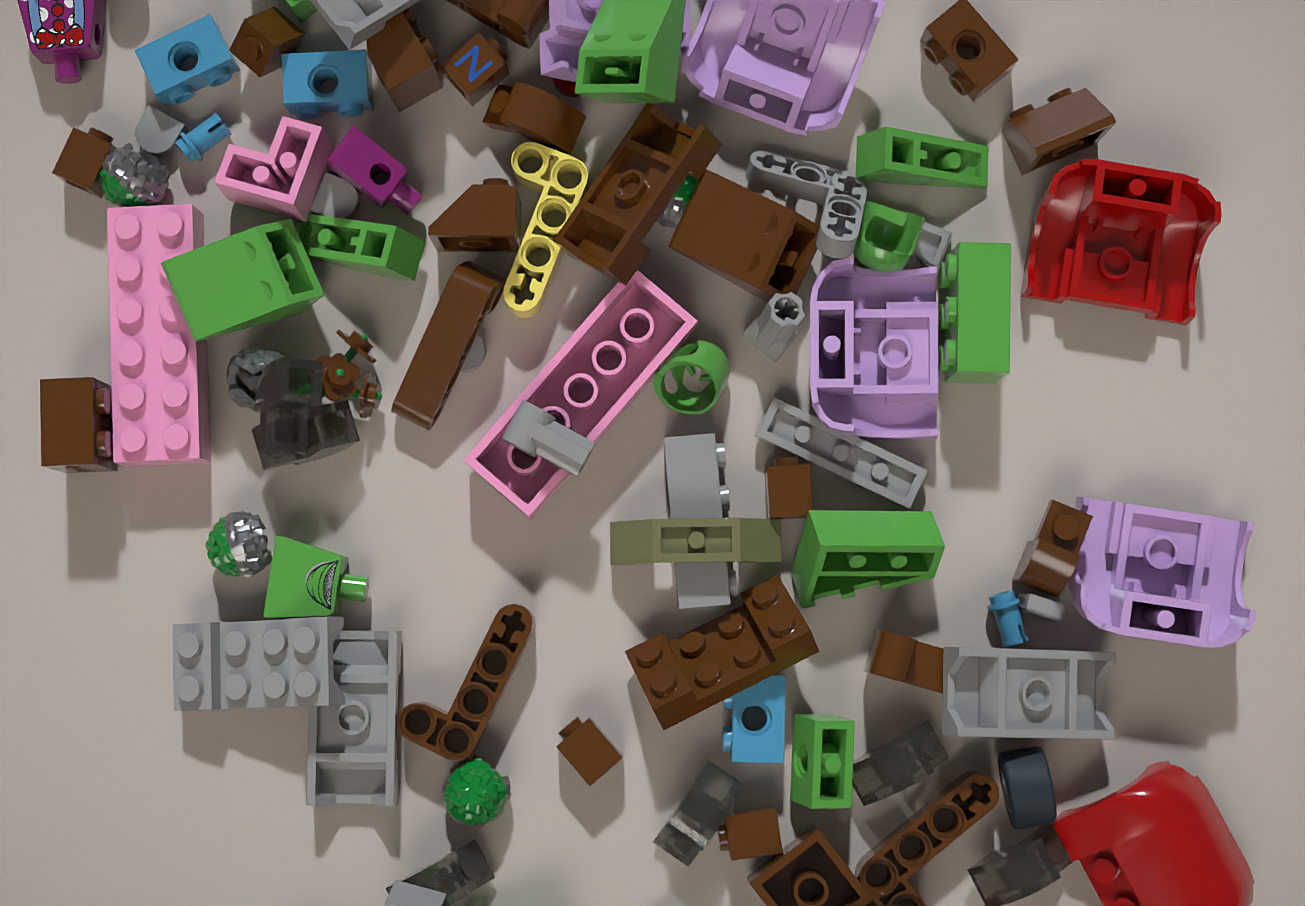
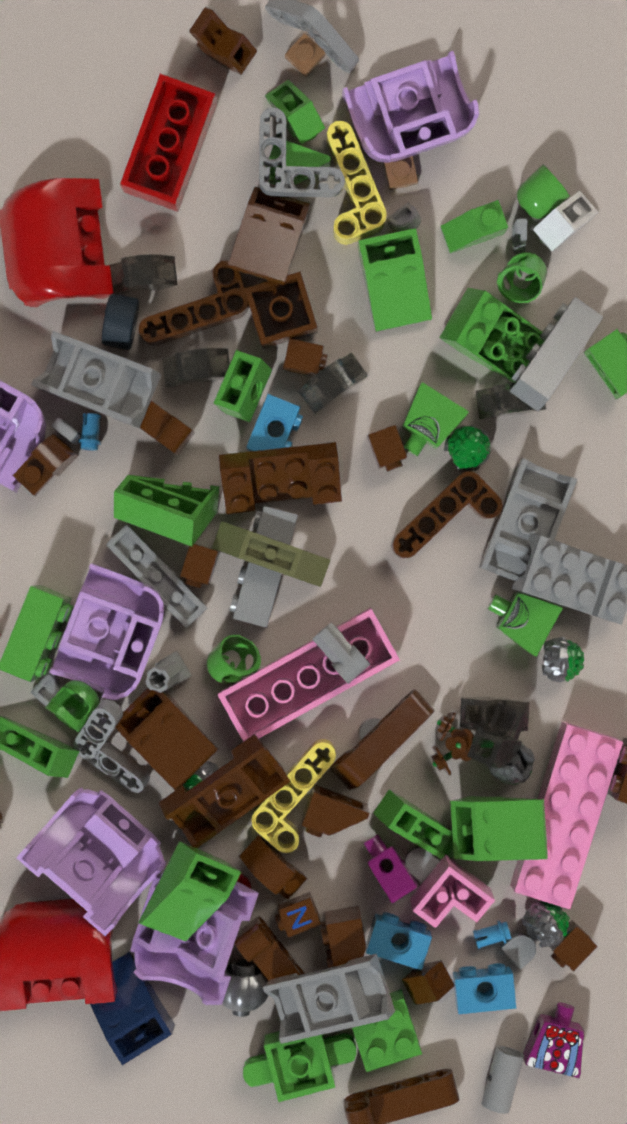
camera: 160 degrees left, 5 degrees up
none -> bright green torso [402,382,469,457]

